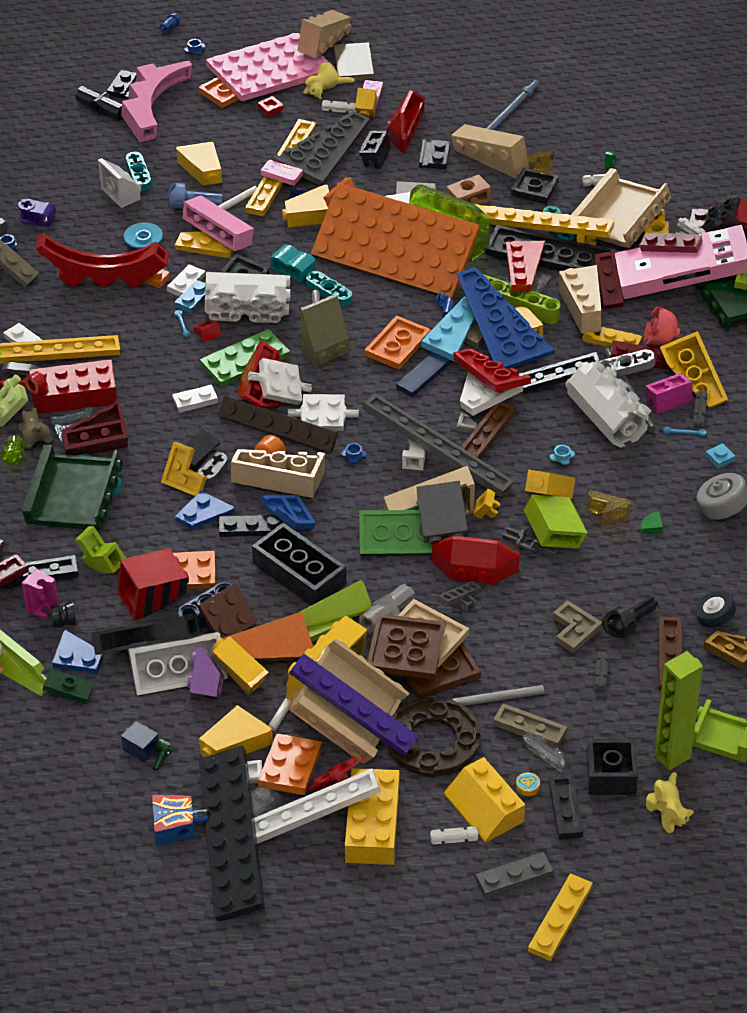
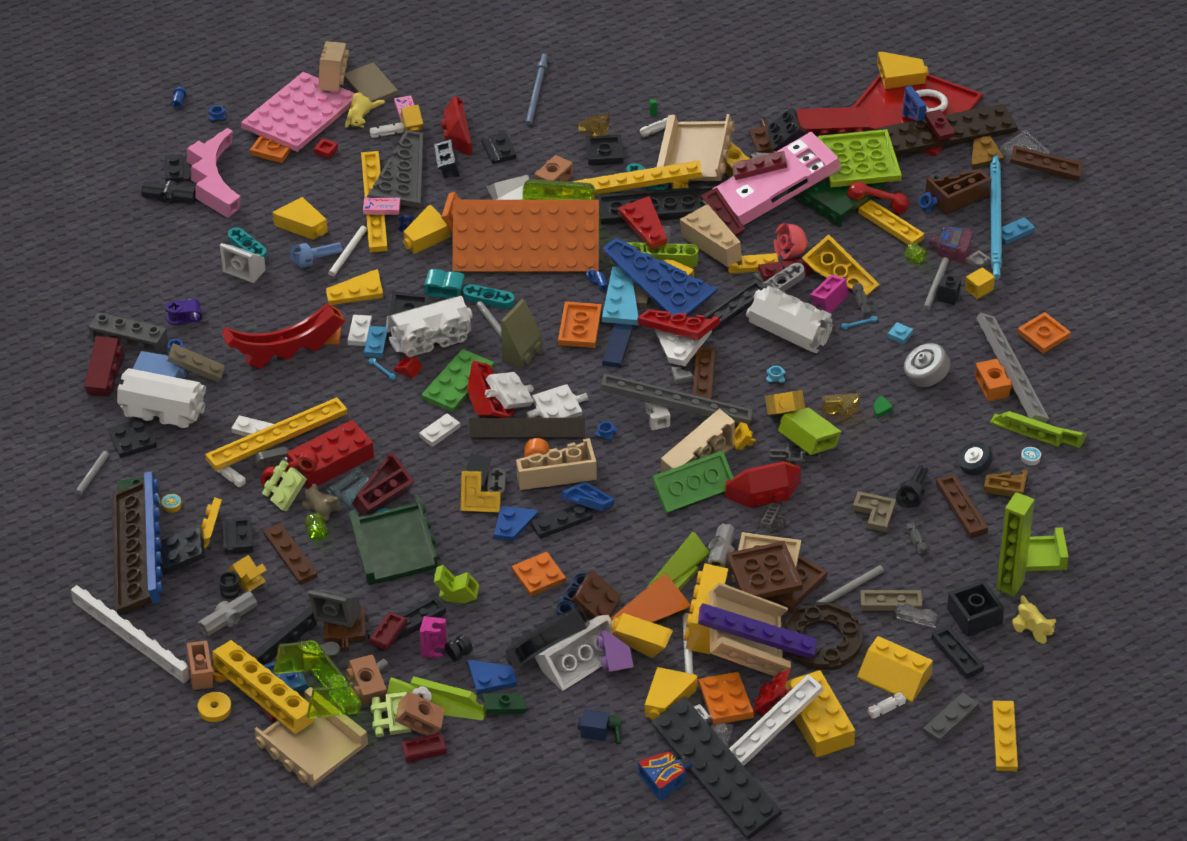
camera: 25 degrees left, 0 degrees up
red slope [117,548,189,621] -> none
medium azure dish [124,223,163,249] -> none
bright pink brick [183,196,254,251] -> none
black brick [252,523,347,606] -> none
dark grey panel [416,481,468,544] -> none
tan wedge [451,124,530,179] -> none
tile [516,772,540,796] -> none
white axle [677,218,706,235] -> none

